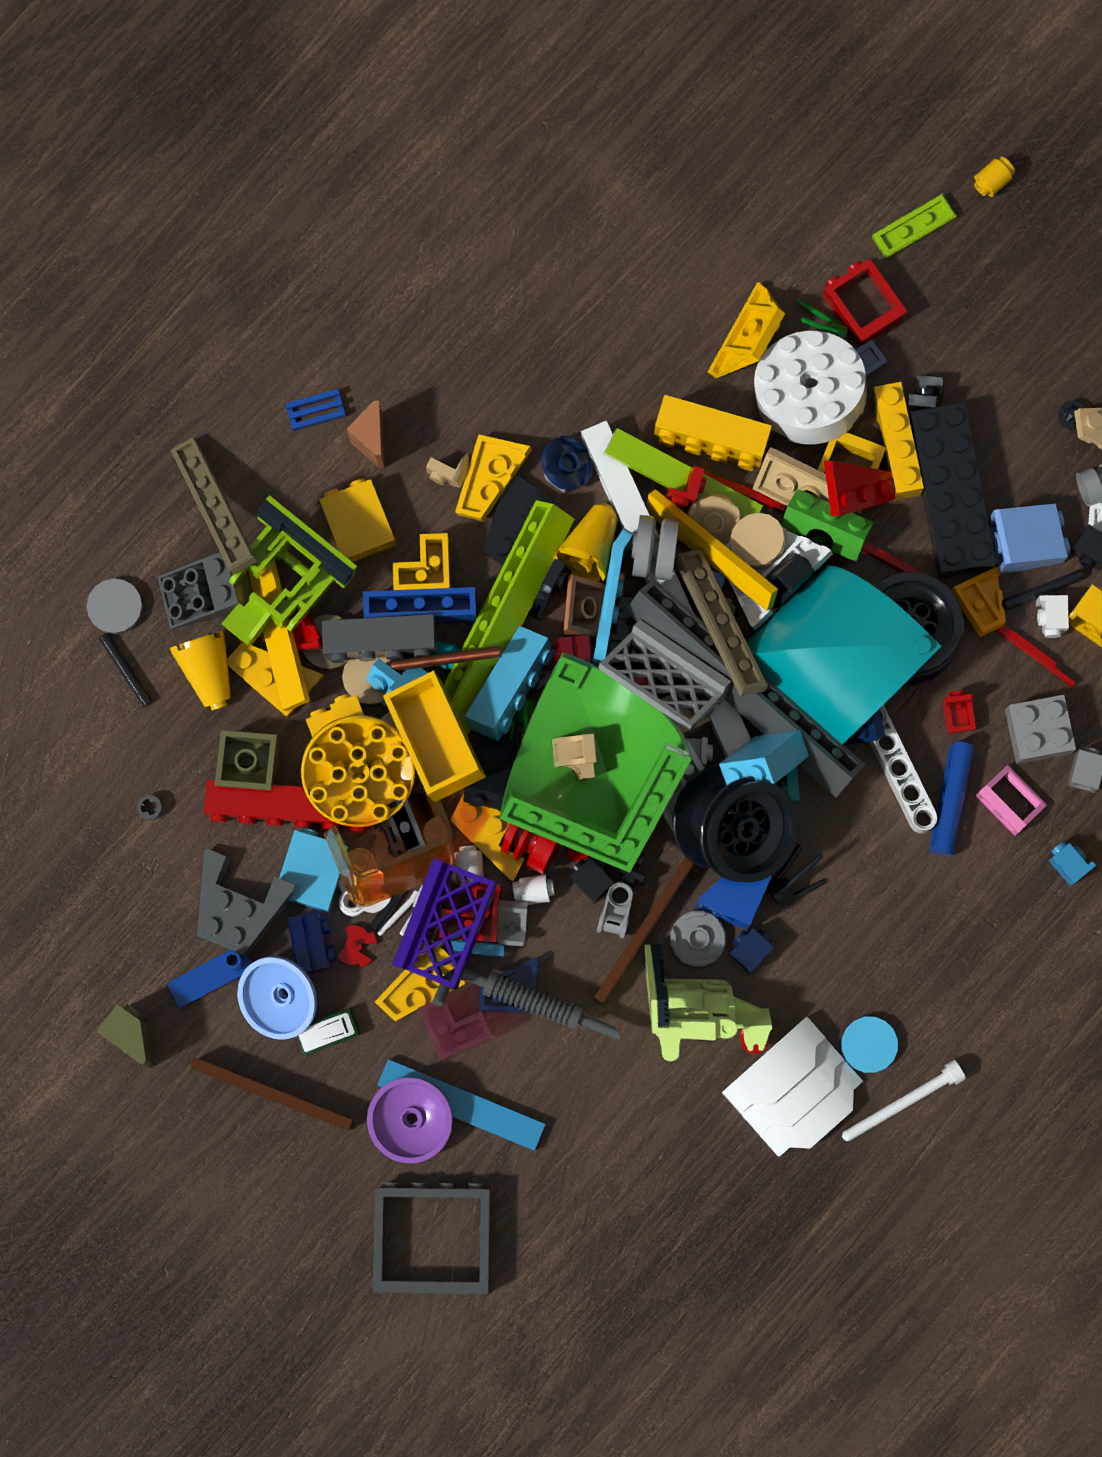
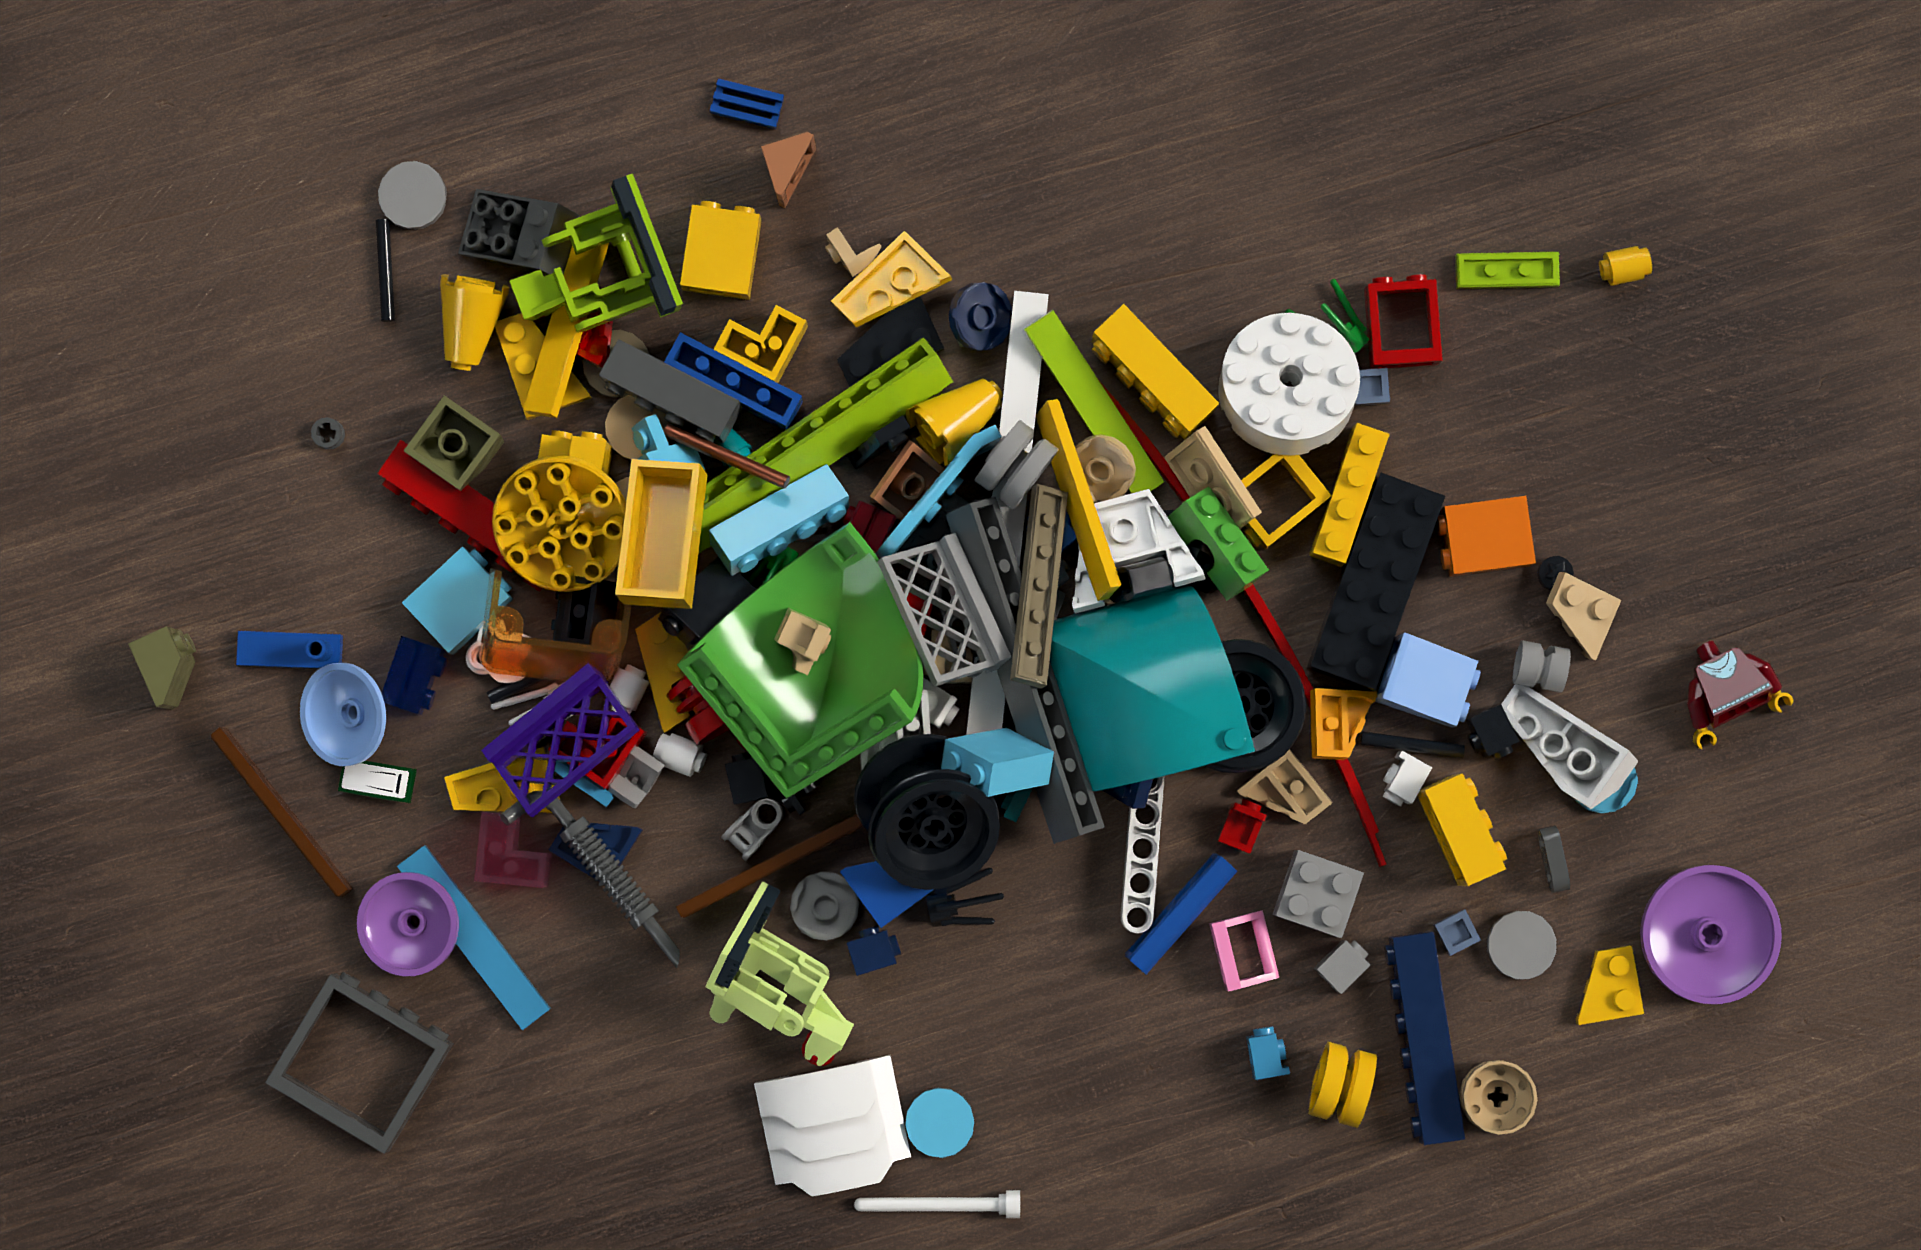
camera: 25 degrees right, 5 degrees up
dark tan tile [171,437,257,575] -> none
dark grey wing [197,848,300,956] -> none
red piece [337,925,377,967] -> none
red bracket [666,466,707,507] -> none
yellow wing [708,282,785,378] -> none
tan tile [730,513,786,569] -> none
red wing [824,461,895,516] -> none
black bracket [908,375,944,408] -> none
none -> tan wing [1237,749,1332,824]
none -> orange brick [1436,496,1536,577]

